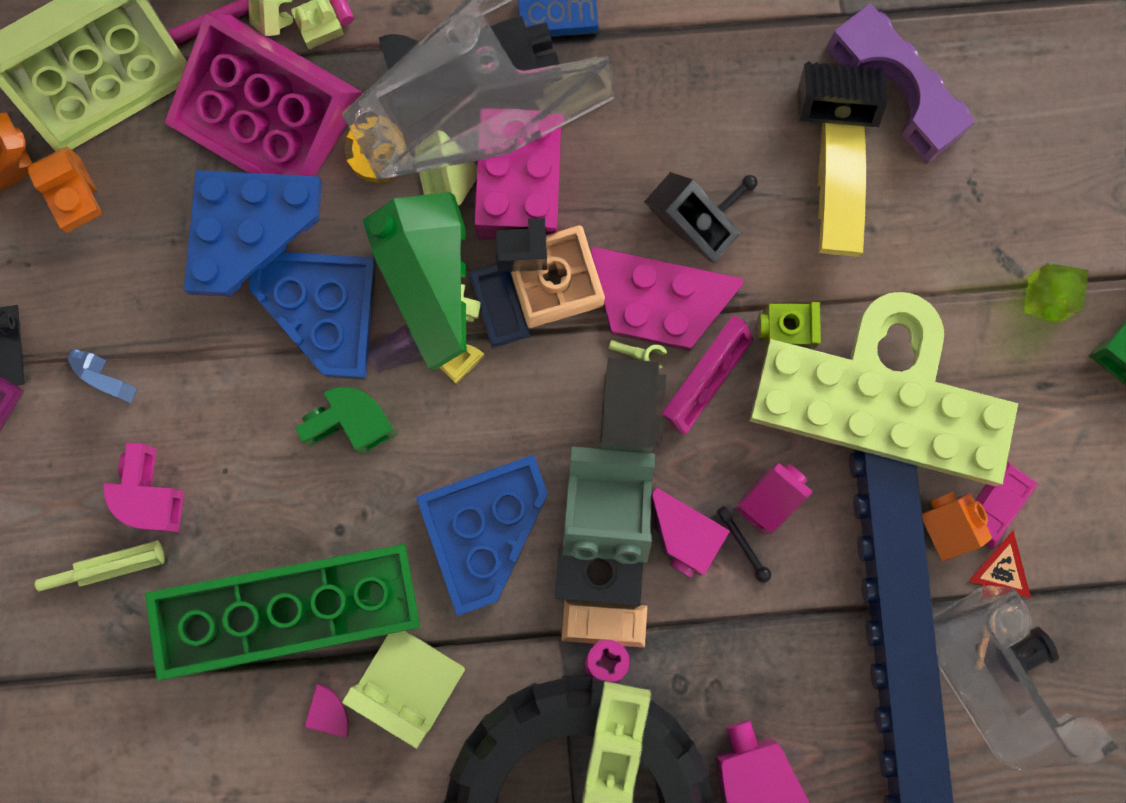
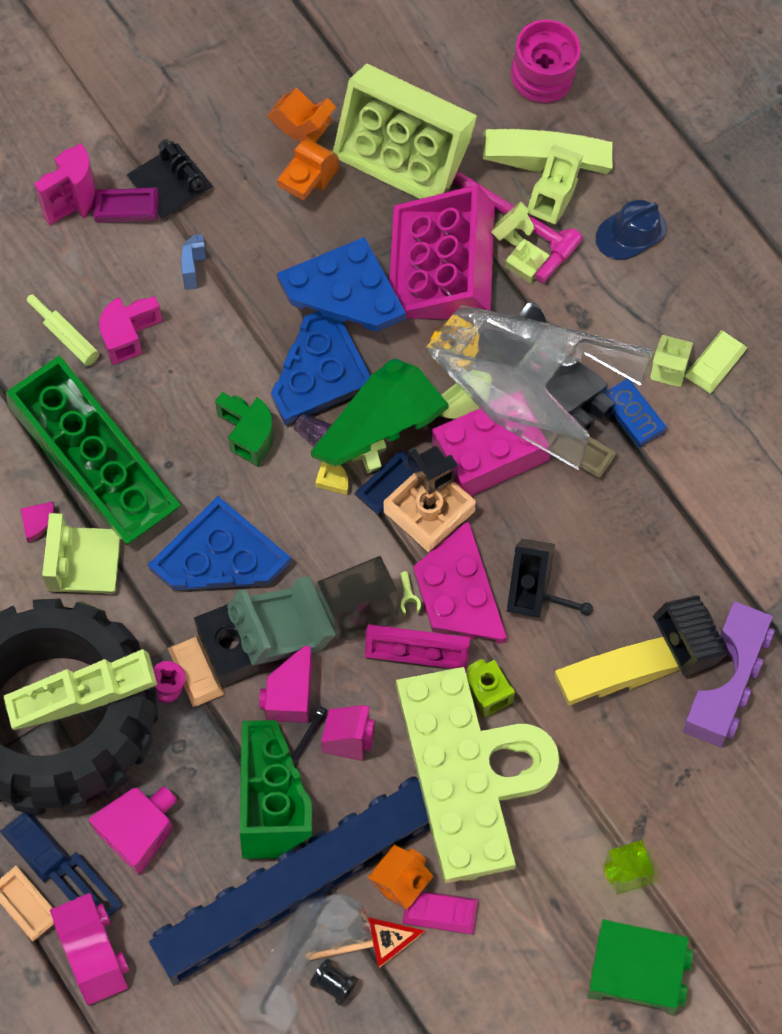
camera: 65 degrees right, 15 degrees down
none -> green wedge [240,720,312,859]

